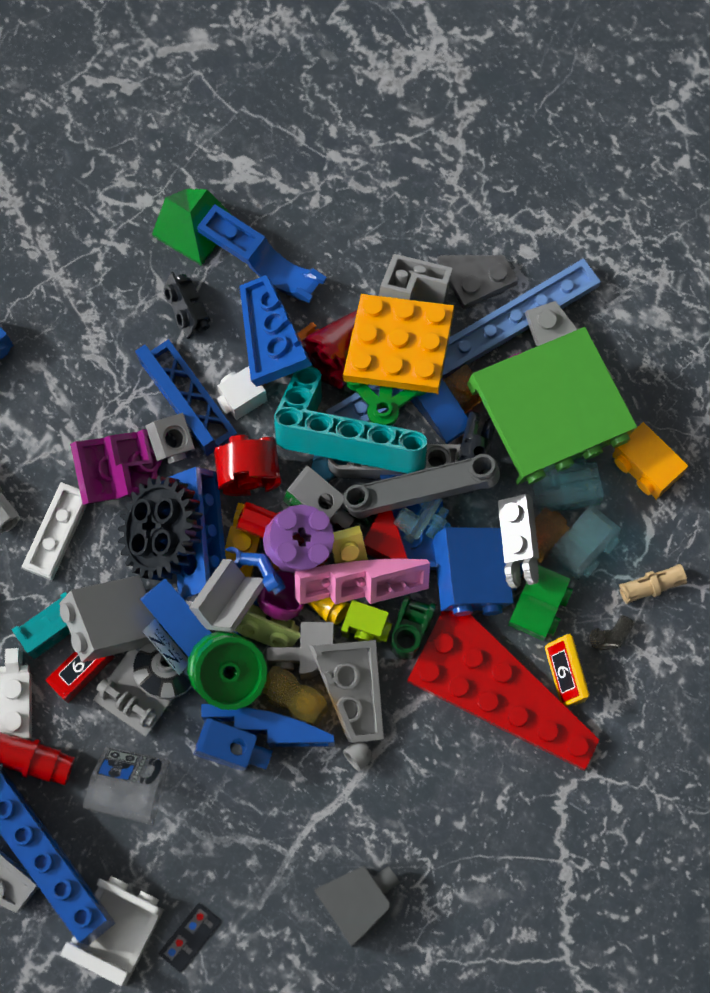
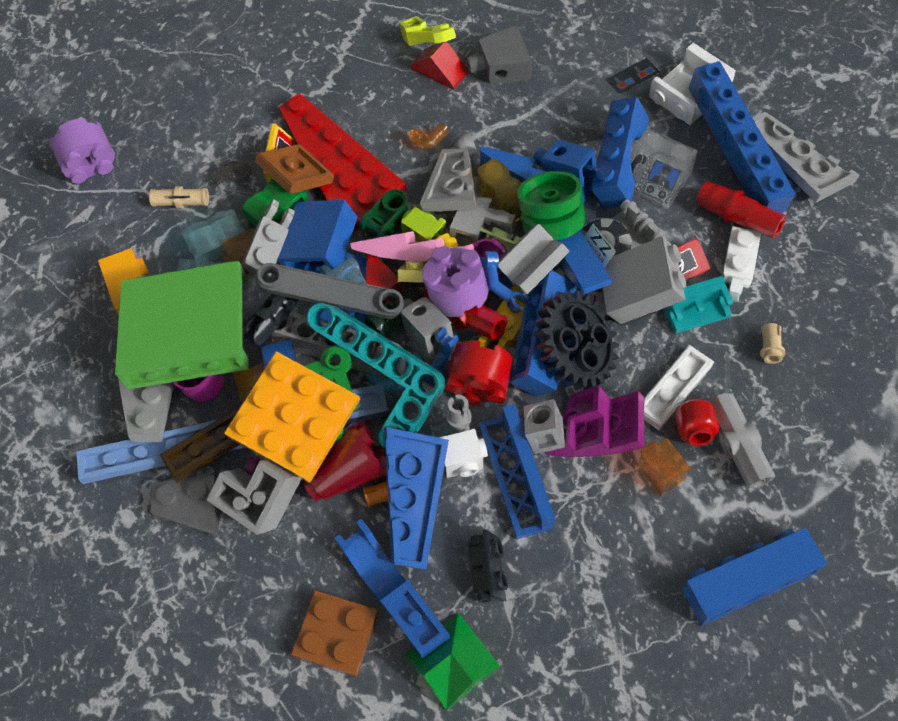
camera: 160 degrees left, 10 degrees down
none -> dark brown tile [160,405,242,483]
none -> dark orange plate [255,144,334,194]
none -> dark orange plate [291,590,379,678]
none -> neon yellow piece [399,16,456,46]
none -> clear orange arm [408,123,449,148]
none -> red slope [411,41,468,90]
none -> blue arm [423,326,459,385]
none -> light grey pin [446,395,471,435]
none -> blue arch [591,96,649,209]
none -> clear orange brick [637,438,691,496]
none -> red head [675,398,719,446]

